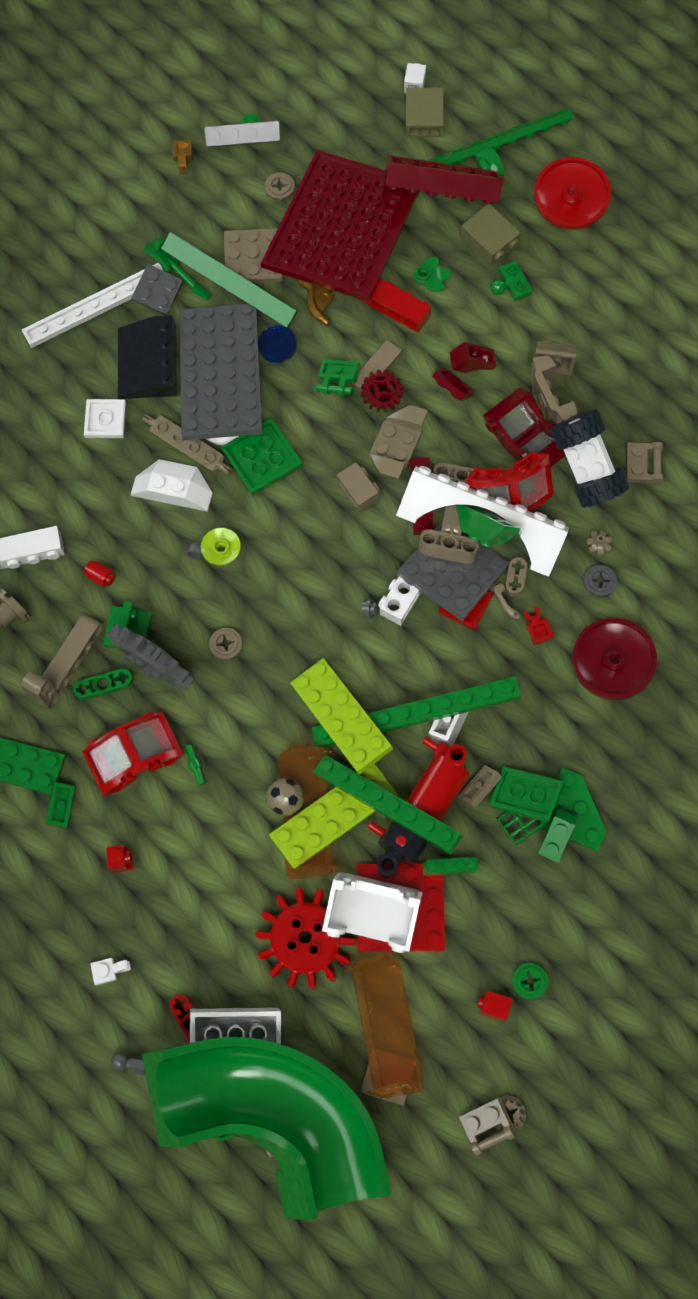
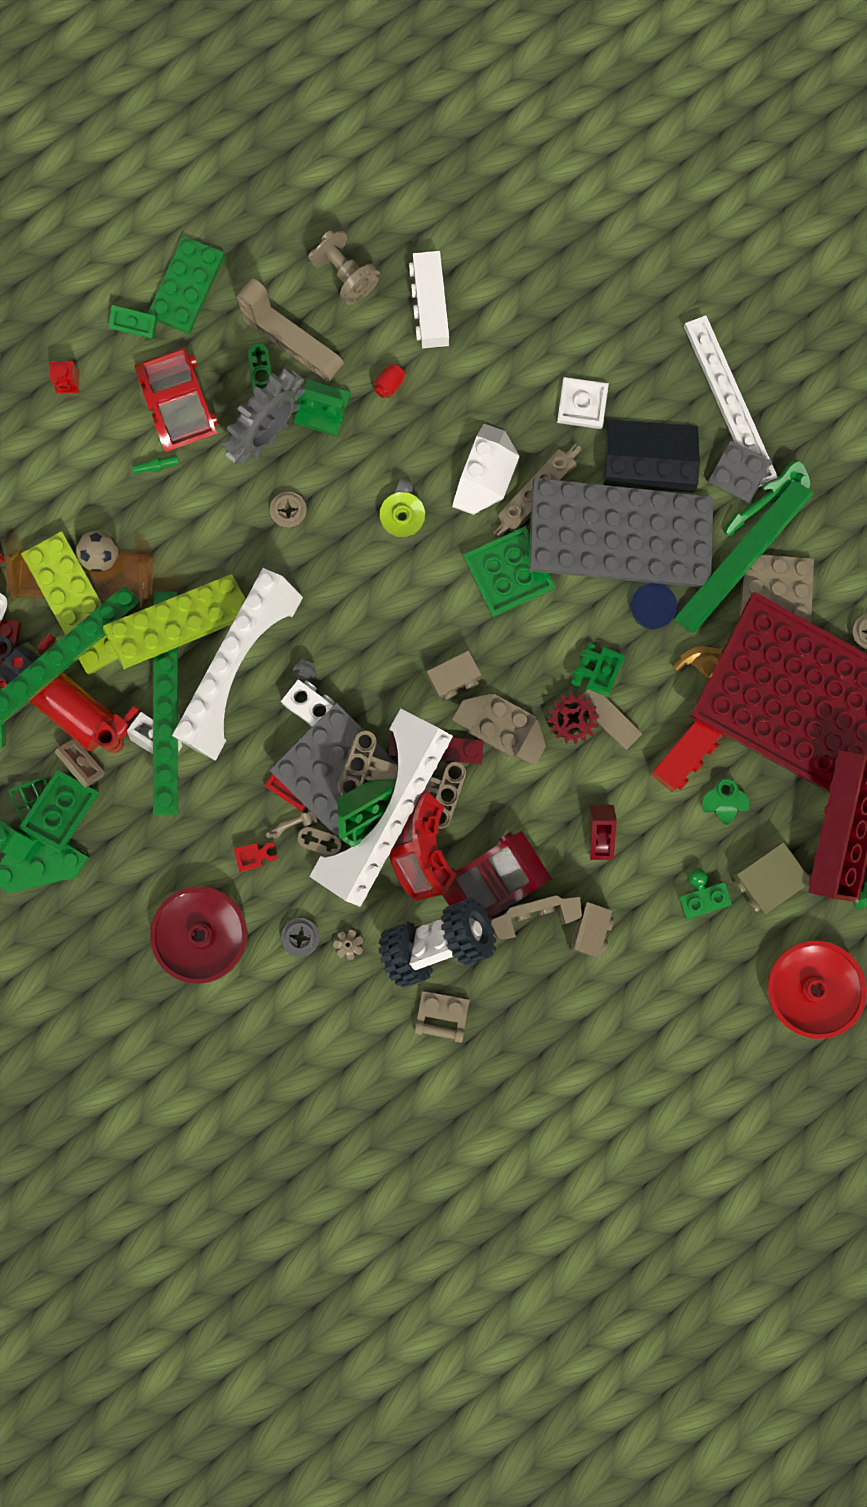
camera: 90 degrees right, 10 degrees up
dark red plate [432,368,474,401] -> none
none -> white arch [172,568,303,761]

